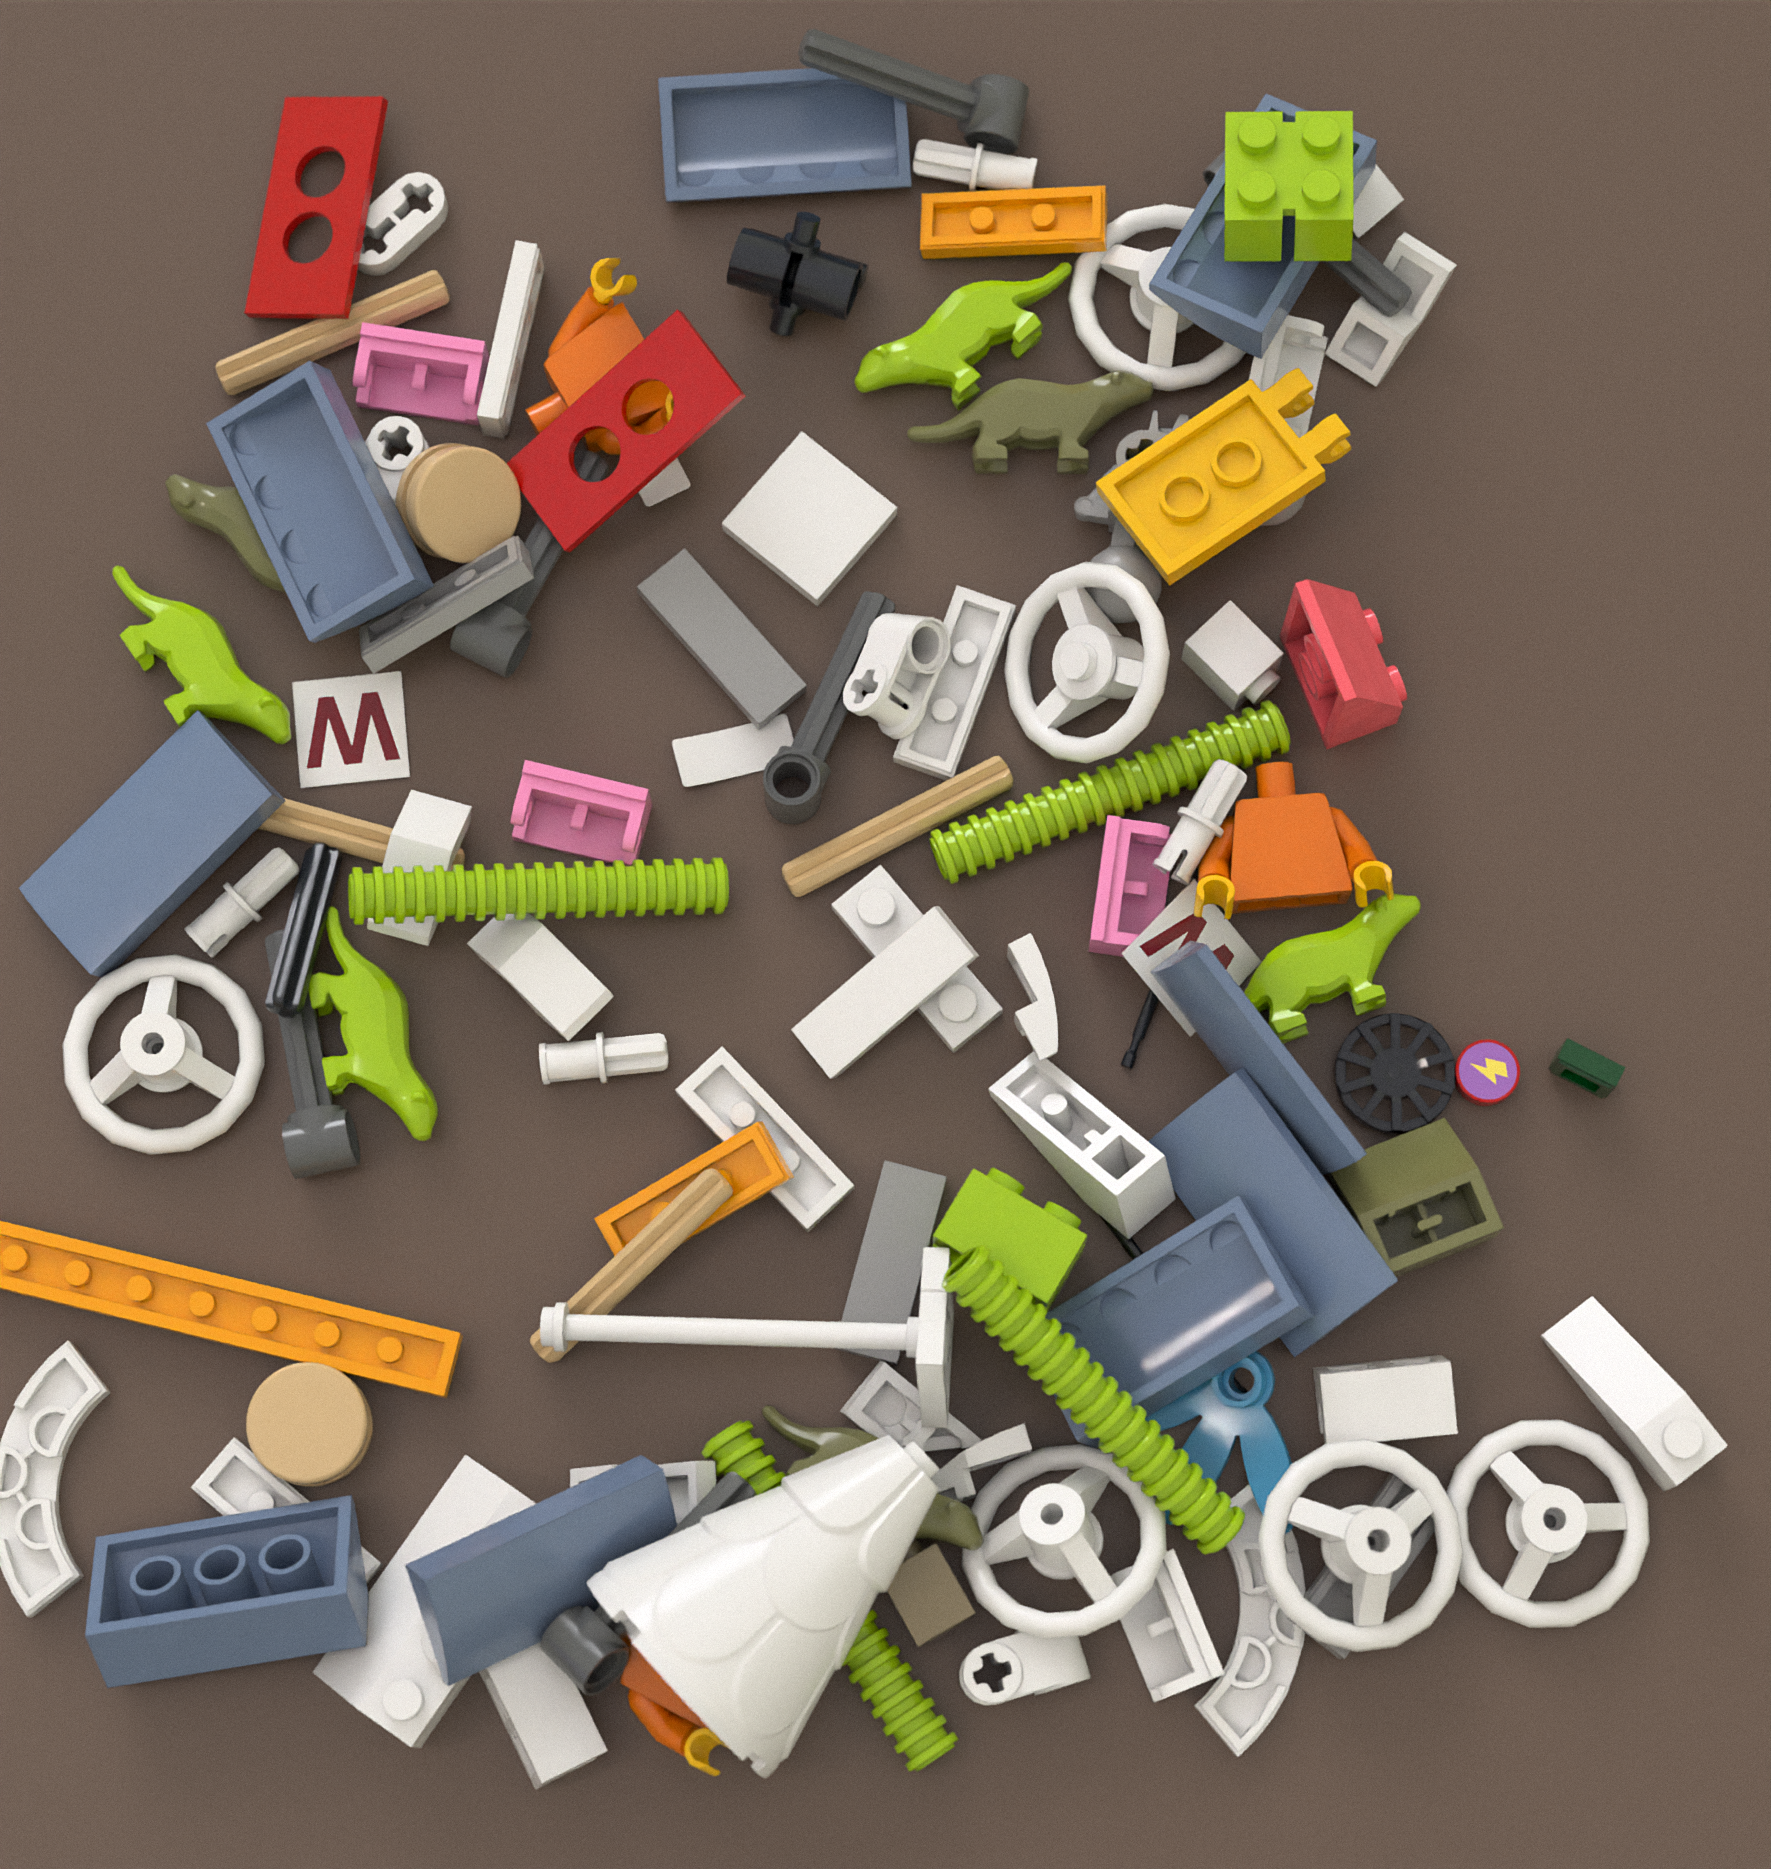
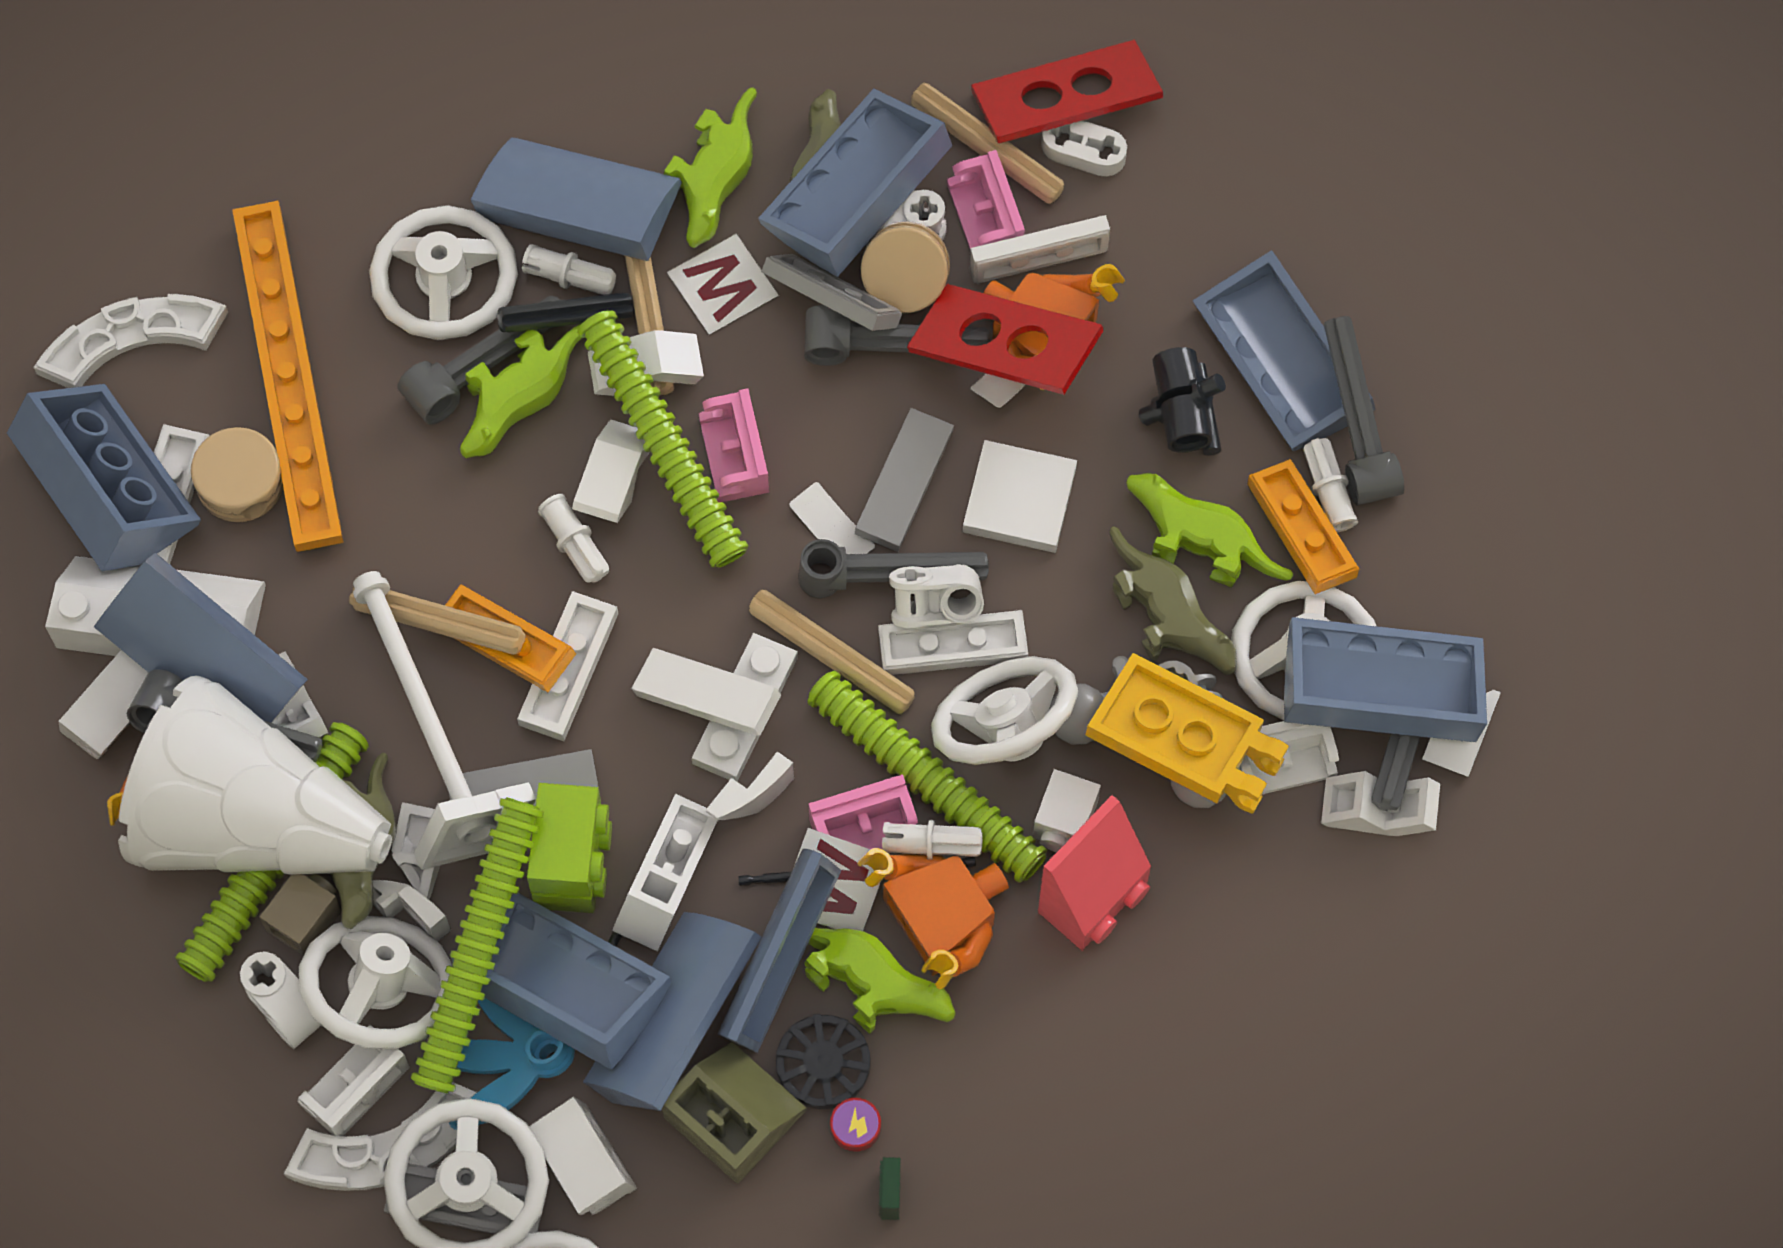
camera: 60 degrees right, 10 degrees down
lime piece [1224,111,1354,262] -> none

